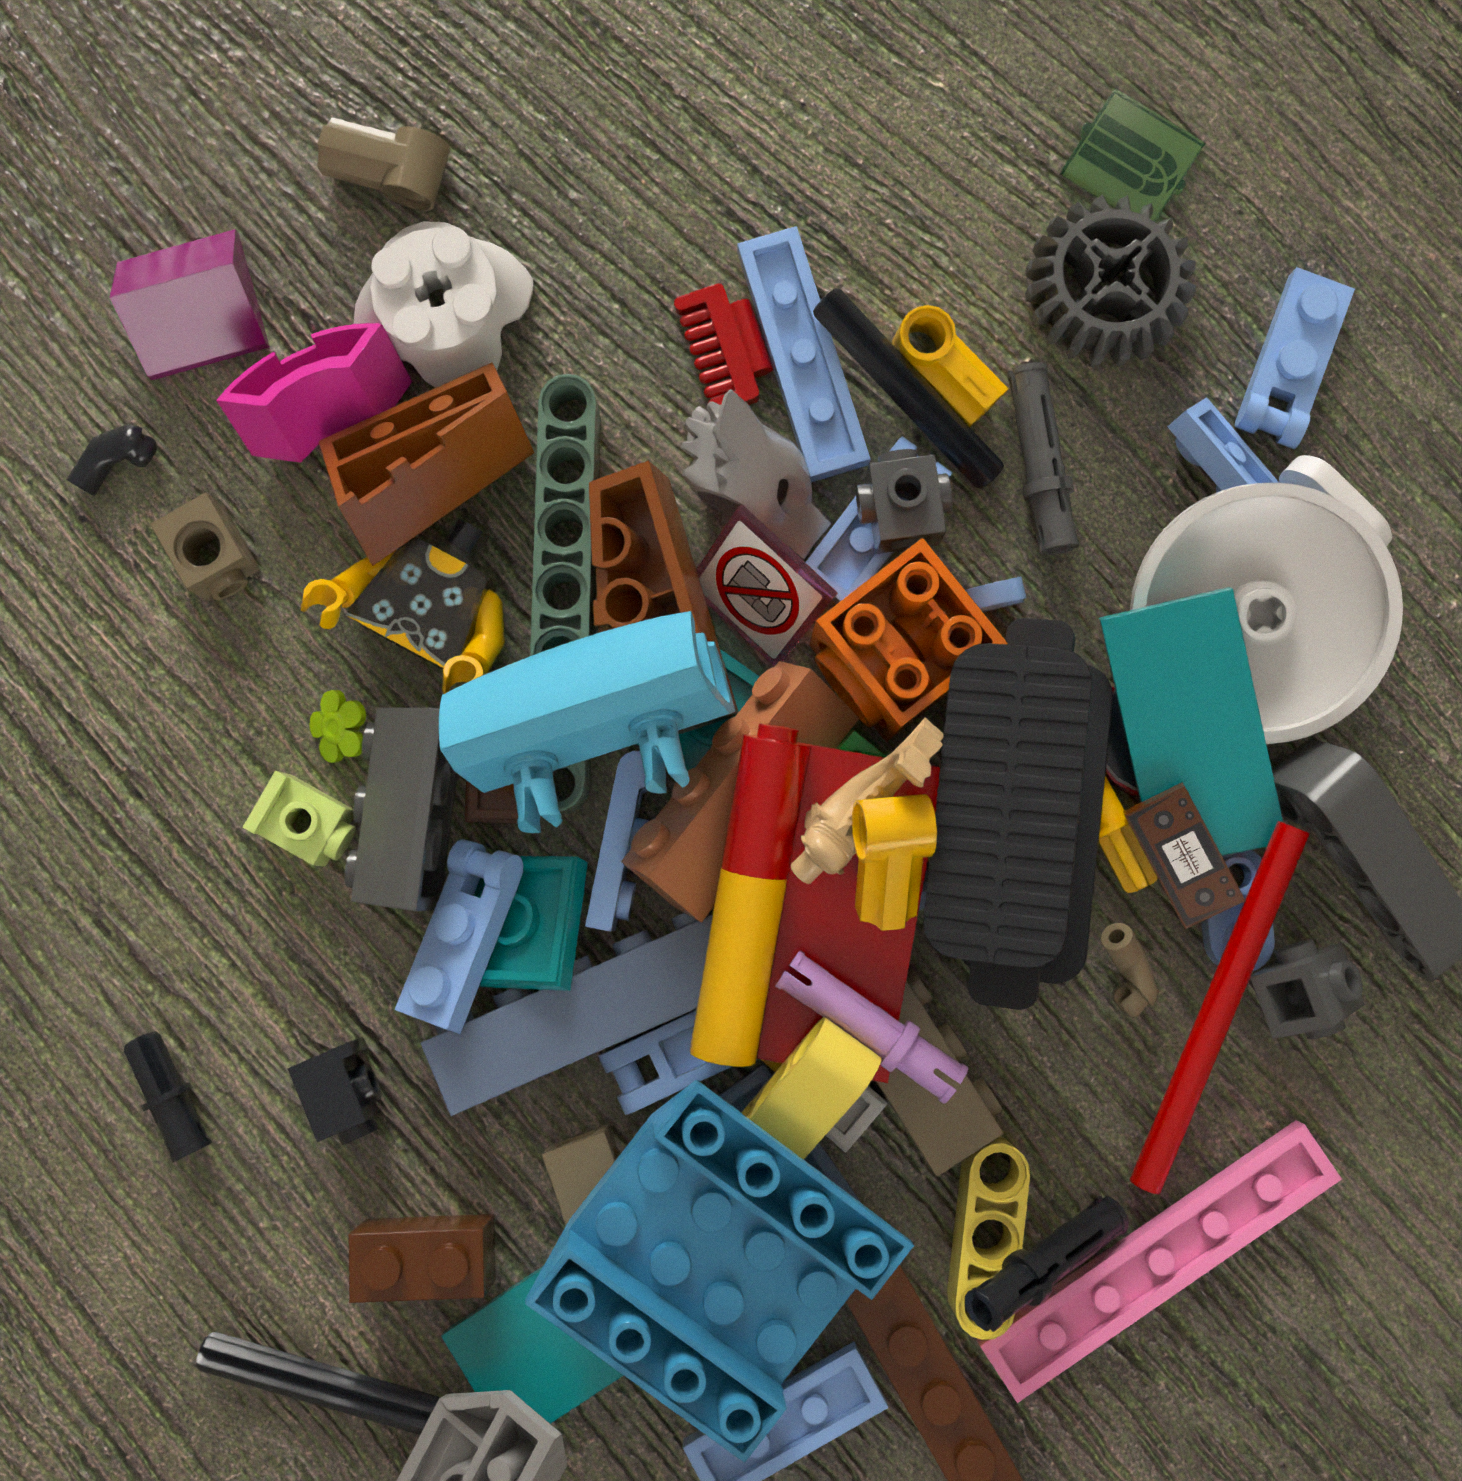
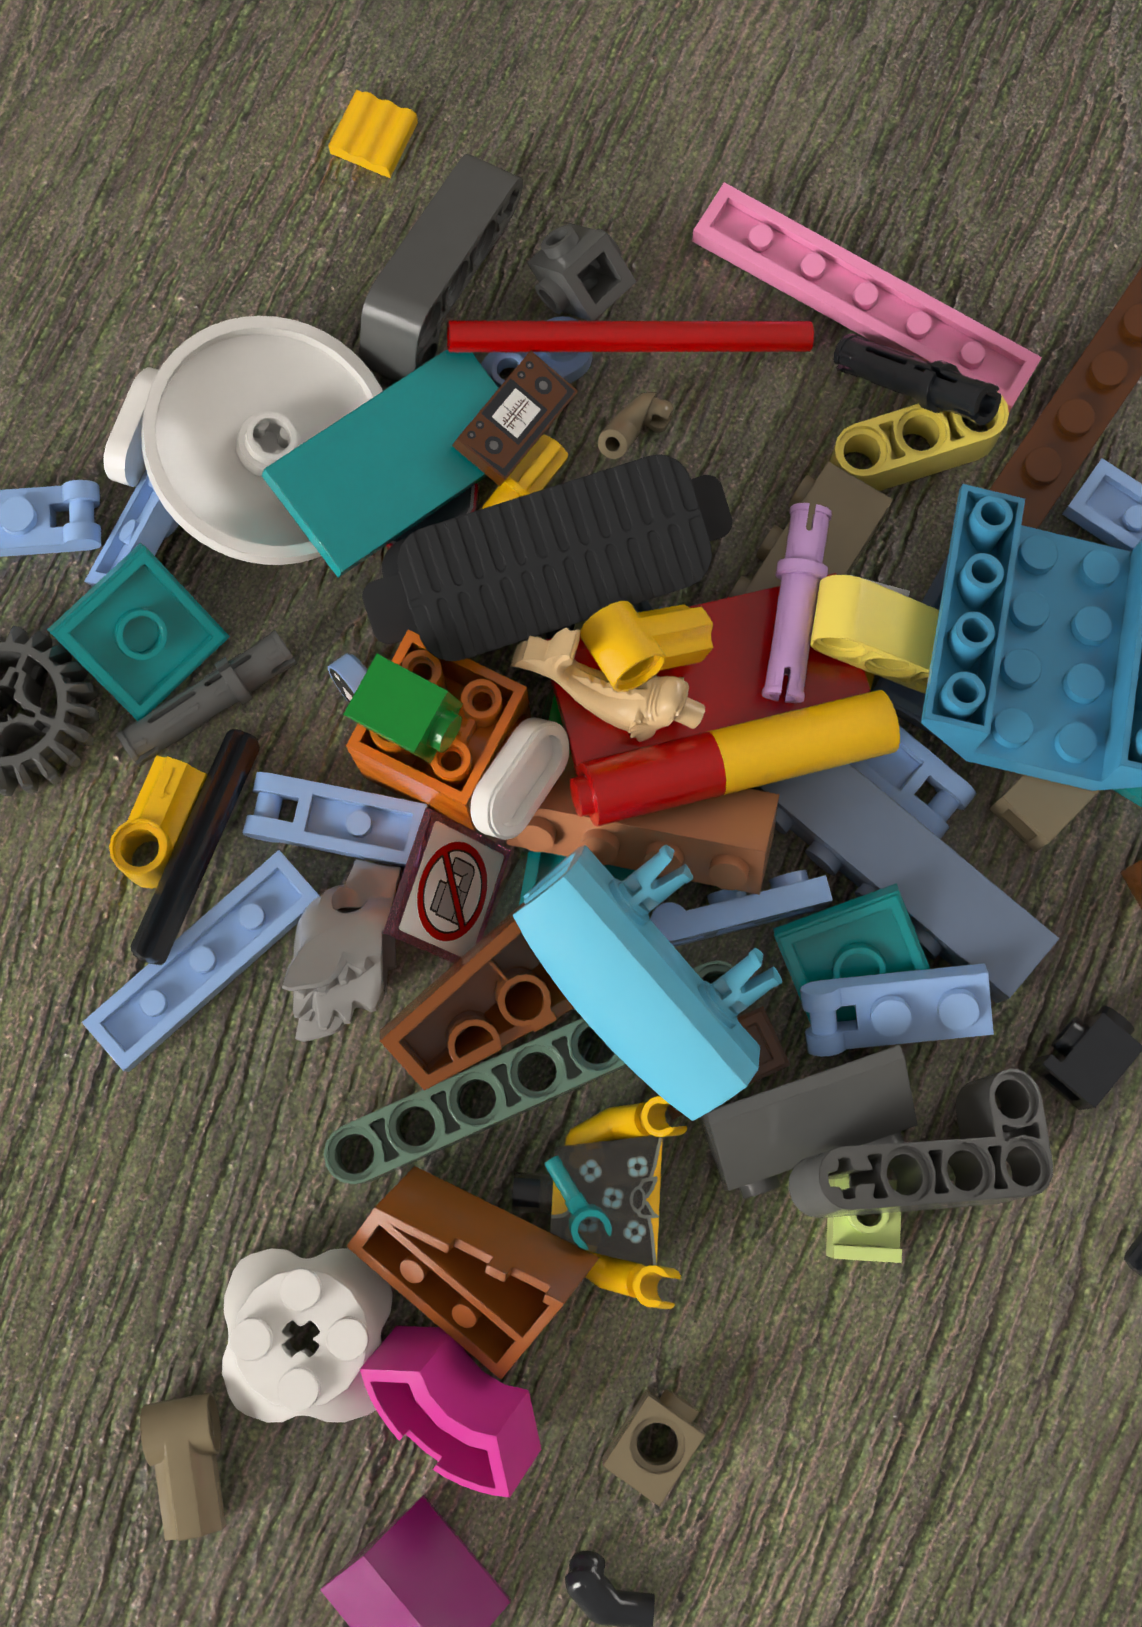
camera: 115 degrees left, 5 degrees down
lime plant [309,690,366,763] -> none
red piece [674,283,773,405] -> none
dark grey brick [856,449,952,554] -> none
none -> teal tile [47,543,230,721]
none -> green brick [343,654,463,763]
none -> white tile [471,717,569,840]
none -> teal hand [544,1155,612,1250]
none -> dark grey beam [789,1068,1053,1218]

